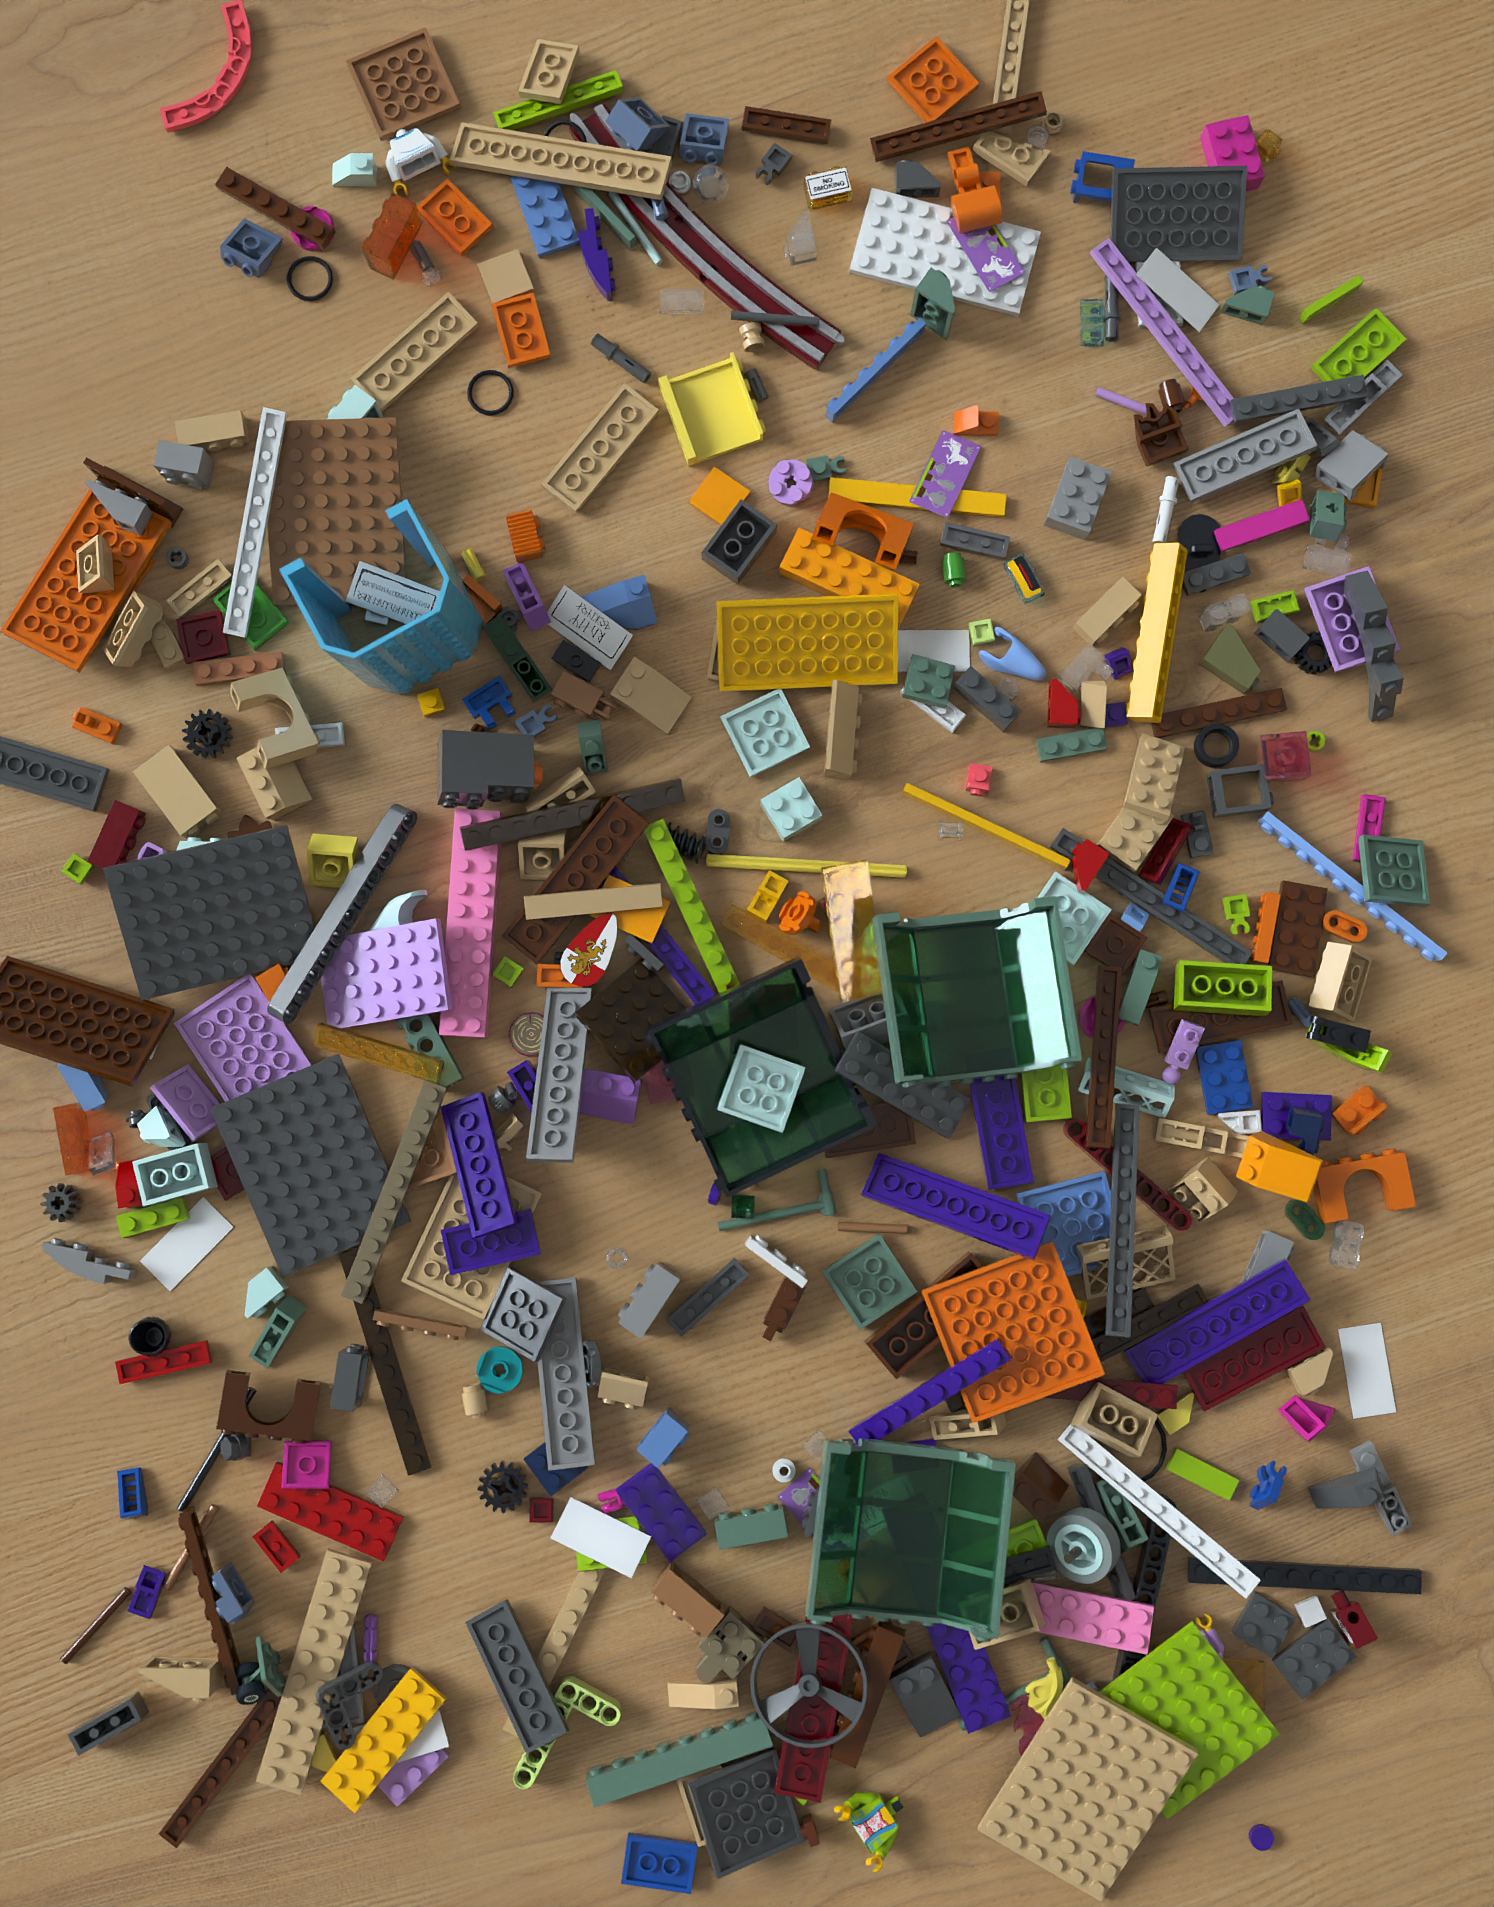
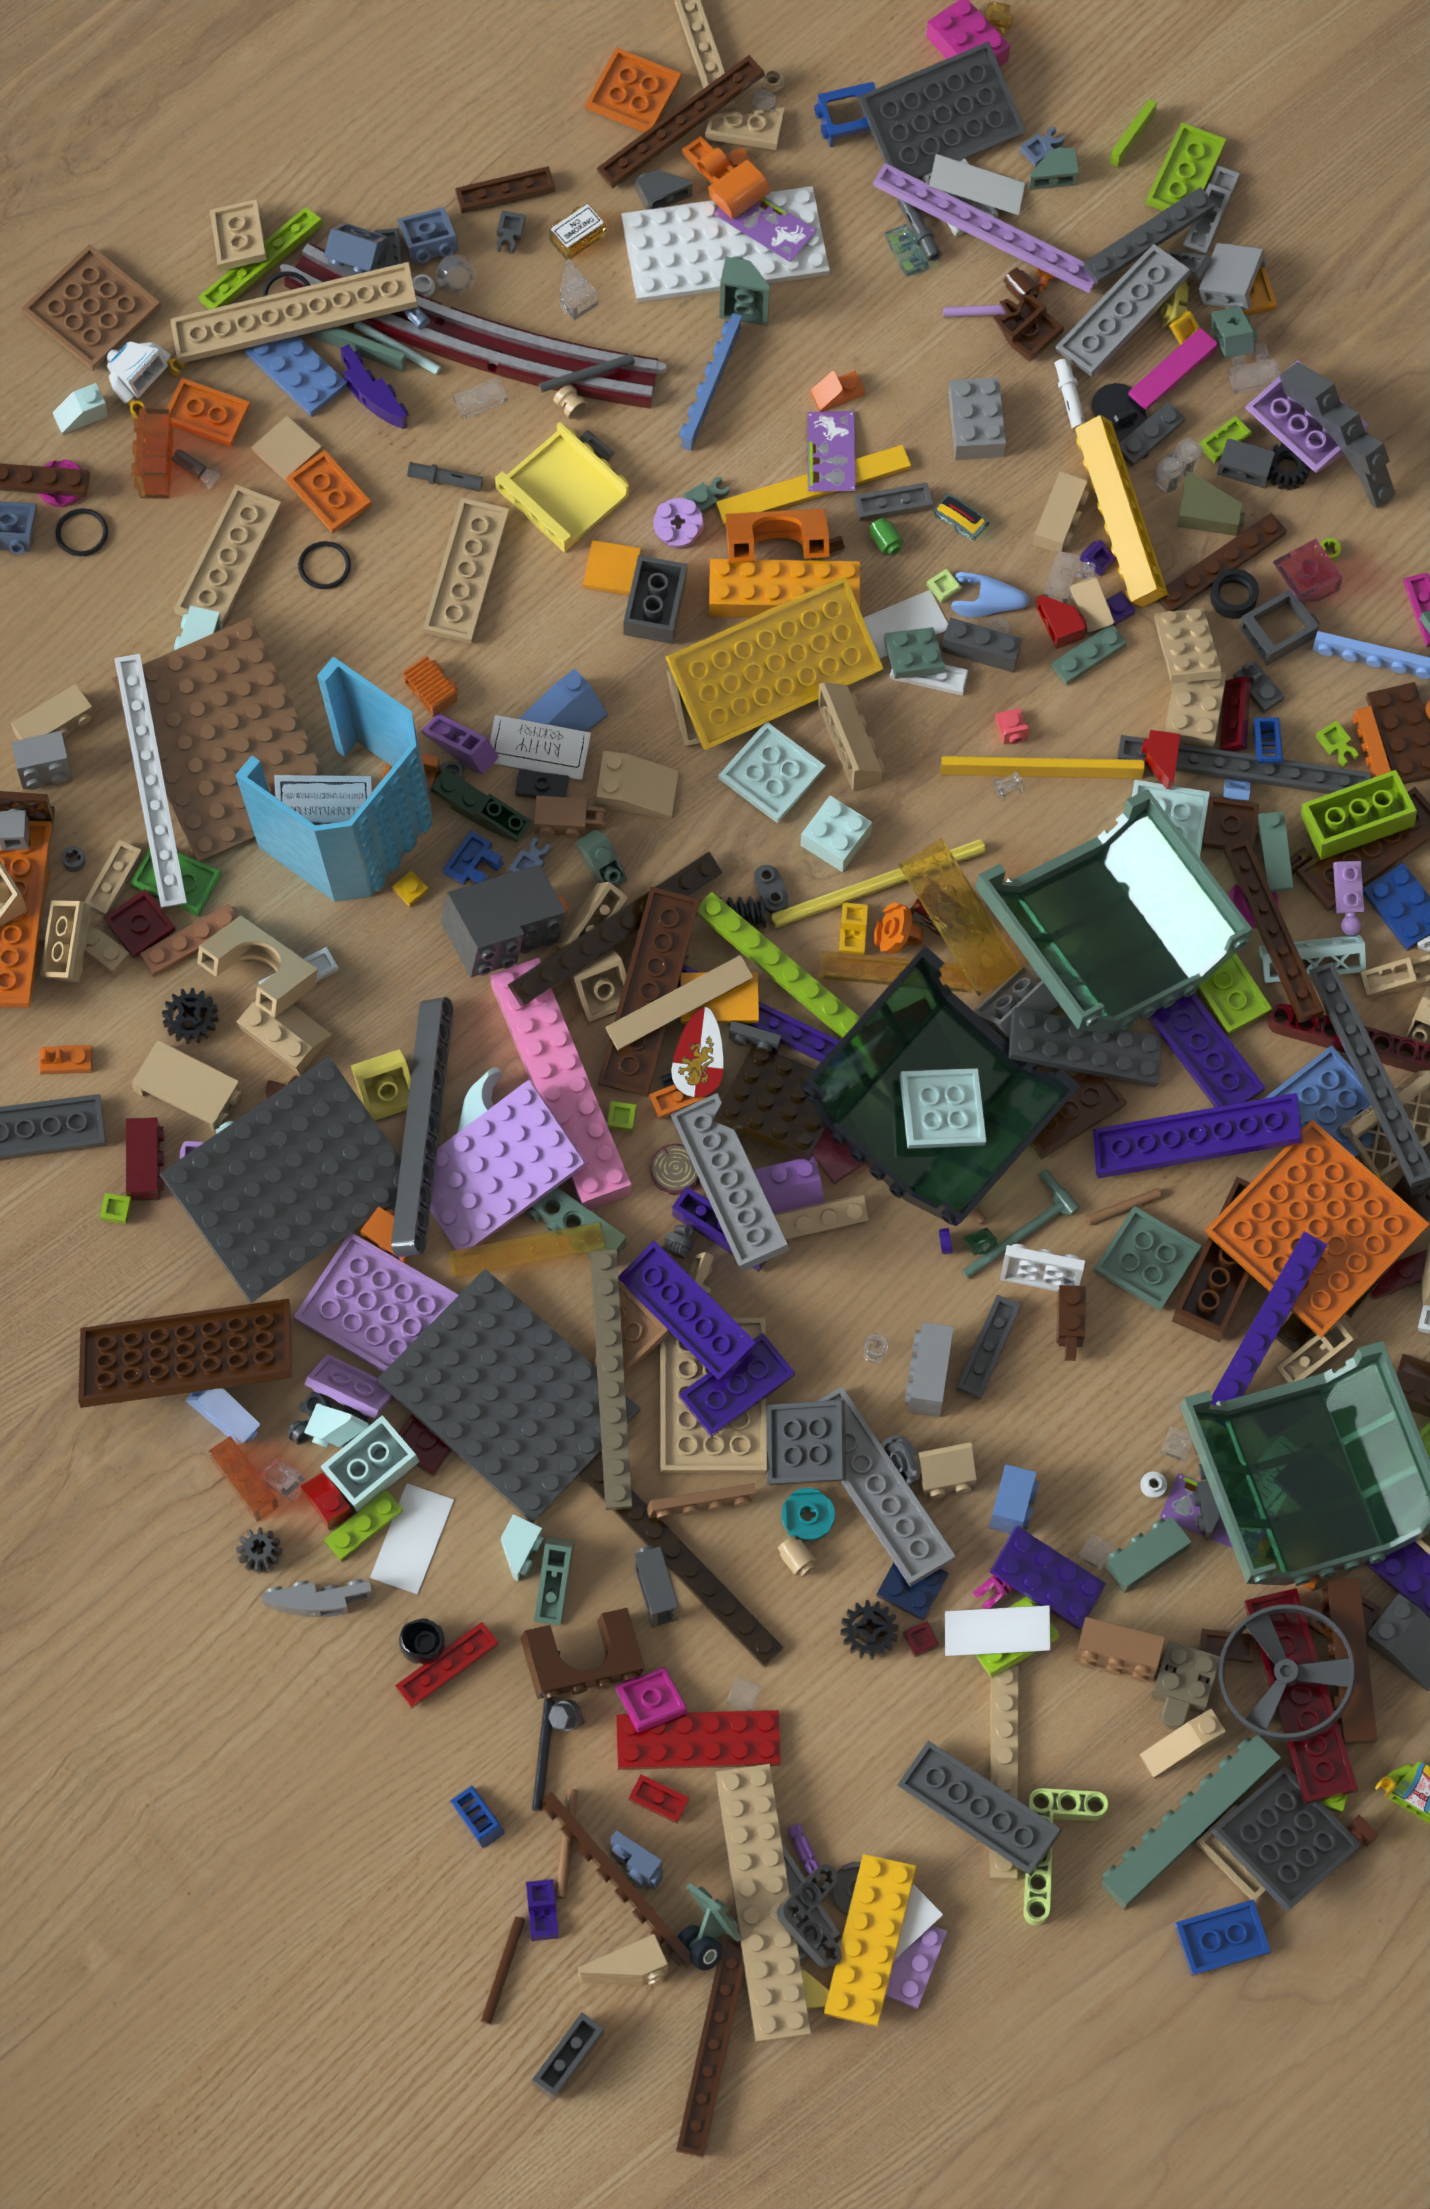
camera: 25 degrees left, 15 degrees down
none -> tan plate [774,1193,869,1240]

